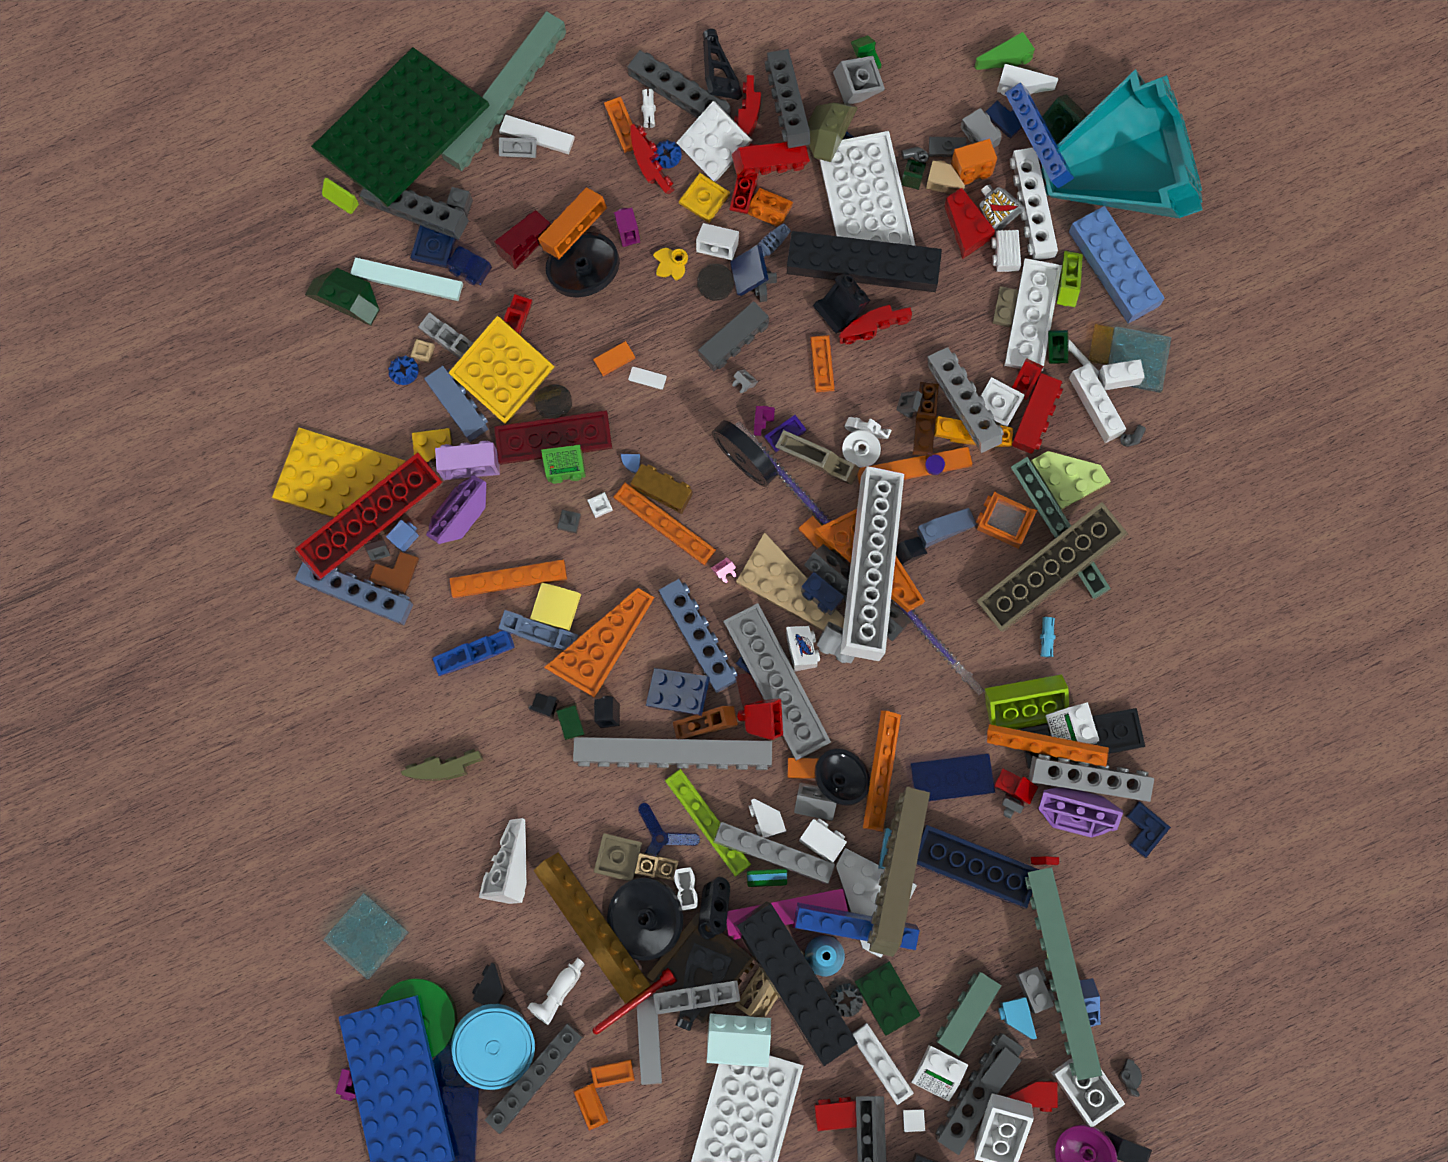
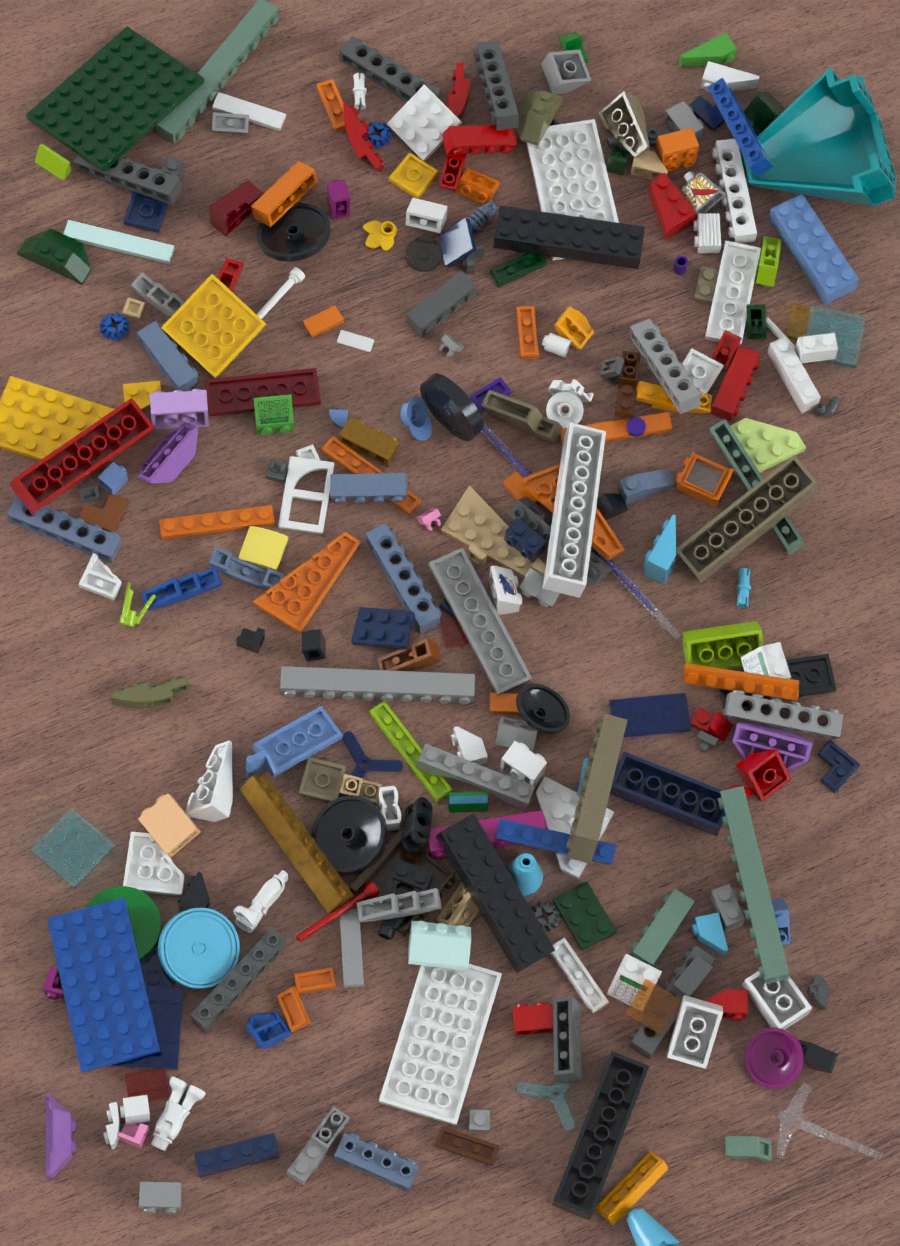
camera: 10 degrees left, 10 degrees down
clear blue brick [447,246,492,286] -> none
clear smoke tile [534,385,572,419] -> none
dark green slope [556,703,584,740] -> none
black plate [703,29,743,100] -> none
red torso [737,698,783,740] -> none
magenta bracket [754,406,775,436] -> none
black panel [813,272,871,334] -> none
red slope [839,305,912,345] -> none
orange plate [863,711,901,832] -> none
white tile [903,1109,925,1132] -> none
none -> white wing [78,553,122,601]
none -> lime plant [119,582,156,628]
none -> white plate [123,831,185,896]
none -> light nougat brick [138,793,201,857]
none -> medium blue hinge [246,706,343,780]
none -> blue slope [246,1011,292,1049]
none -> white piece [256,267,305,319]
none -> white window [278,456,335,535]
none -> sand blue brick [330,473,408,504]
none -> medium blue piece [400,396,432,441]
none -> tan tile [468,543,487,566]
none -> dark green tile [490,253,547,287]
none -> white brick [542,333,571,358]
none -> light orange slope [554,307,594,351]
none -> dark tan wedge [599,91,650,158]
none -> clear orange tile [625,979,681,1035]
none -> medium azure slope [643,514,676,585]
none -> dark purple hinge [673,256,688,275]
none -> red slope [735,749,792,802]

